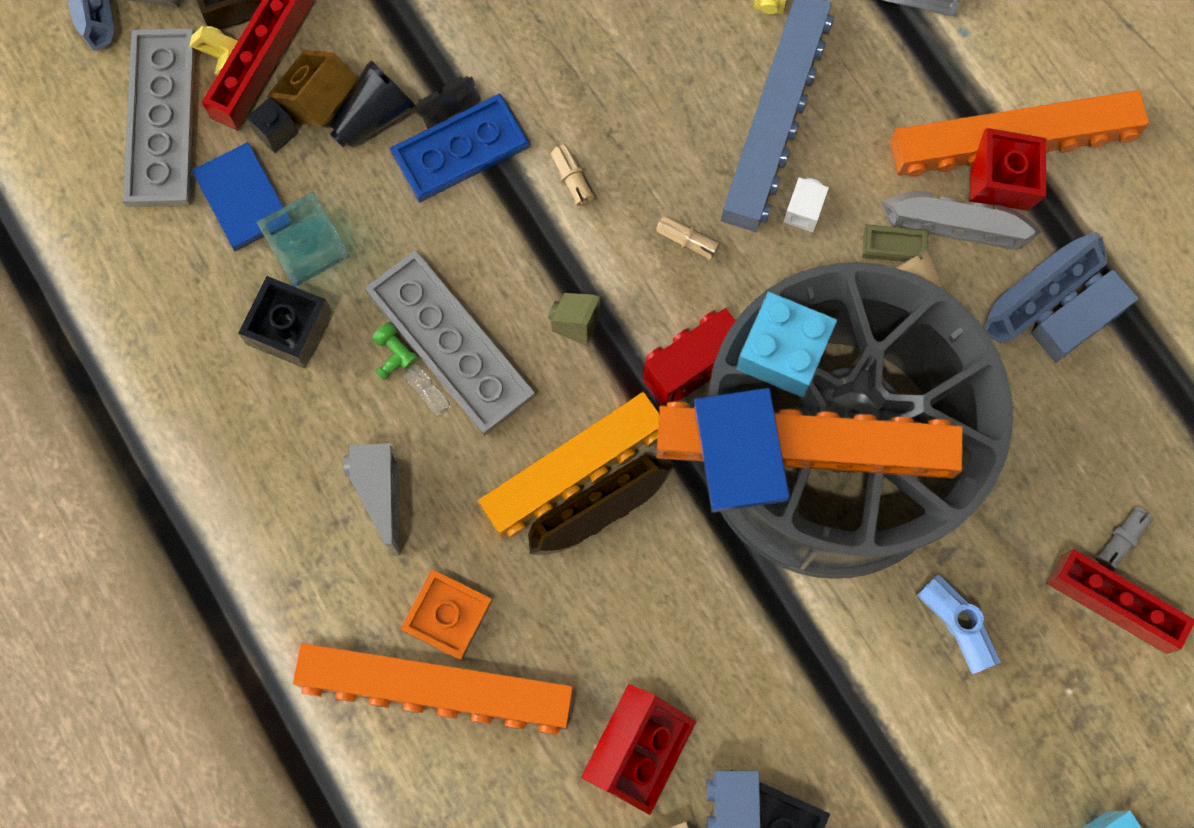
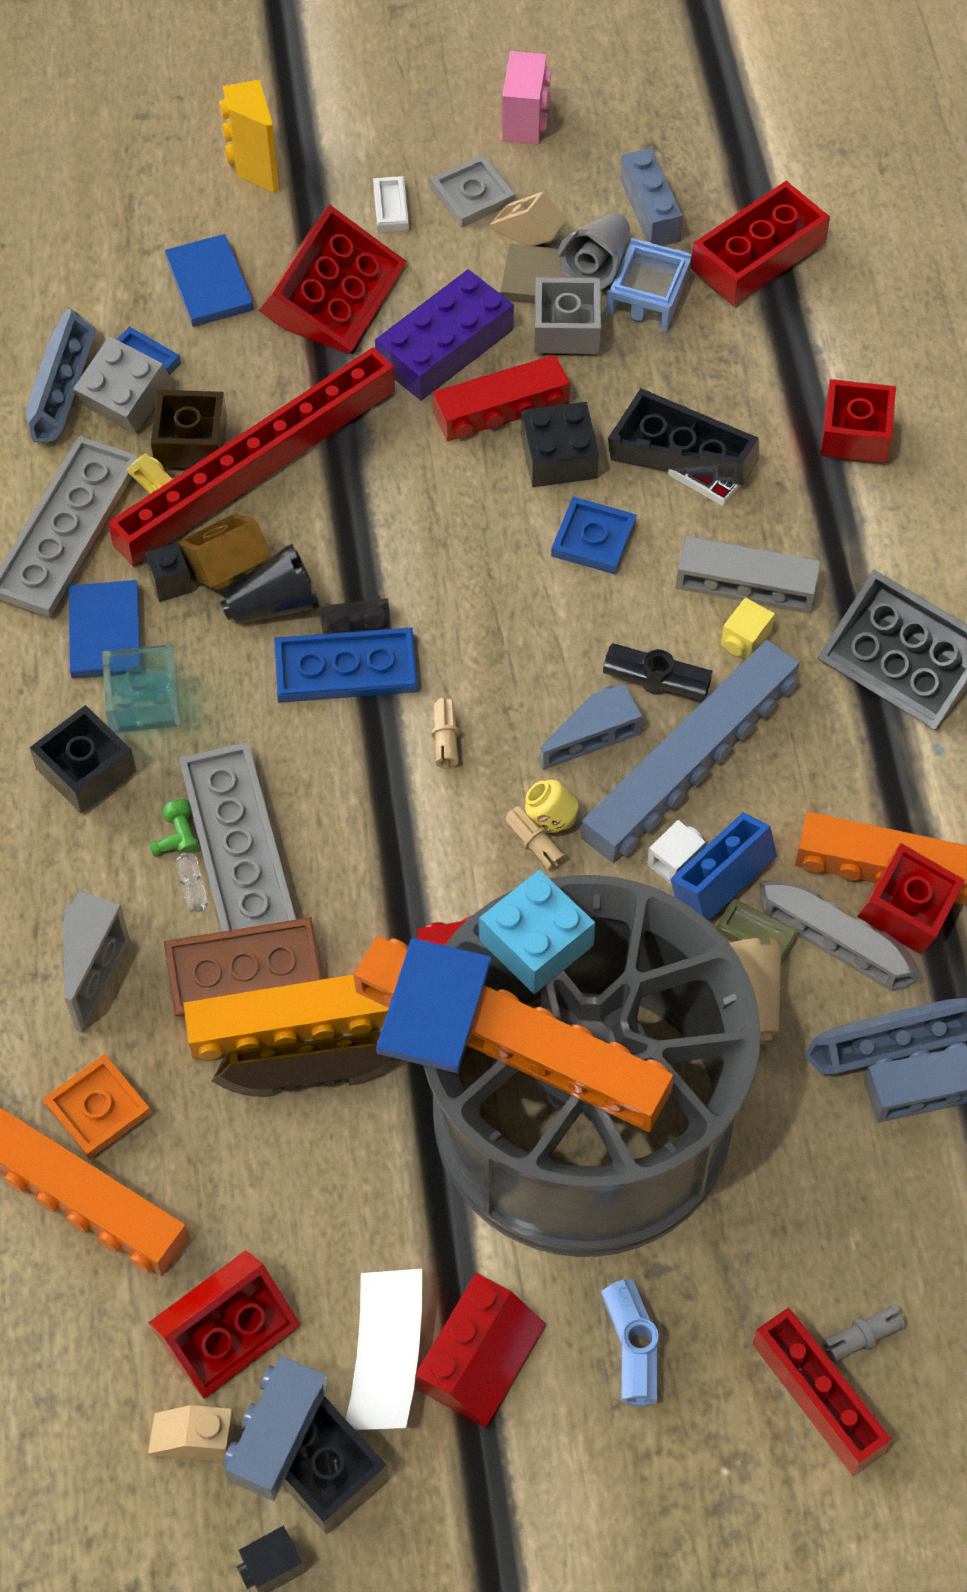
camera: 25 degrees right, 15 degrees down
olive slope [548,293,600,346] -> none
none -> dark orange tile [163,917,322,1016]
none -> white sticker [346,1269,422,1430]
none -> red slope [415,1272,546,1429]
none -> light yellow head [525,779,579,833]
none -> sand blue slope [540,683,642,770]
none -> black piece [603,643,713,701]
none -> blue brick [670,812,777,921]

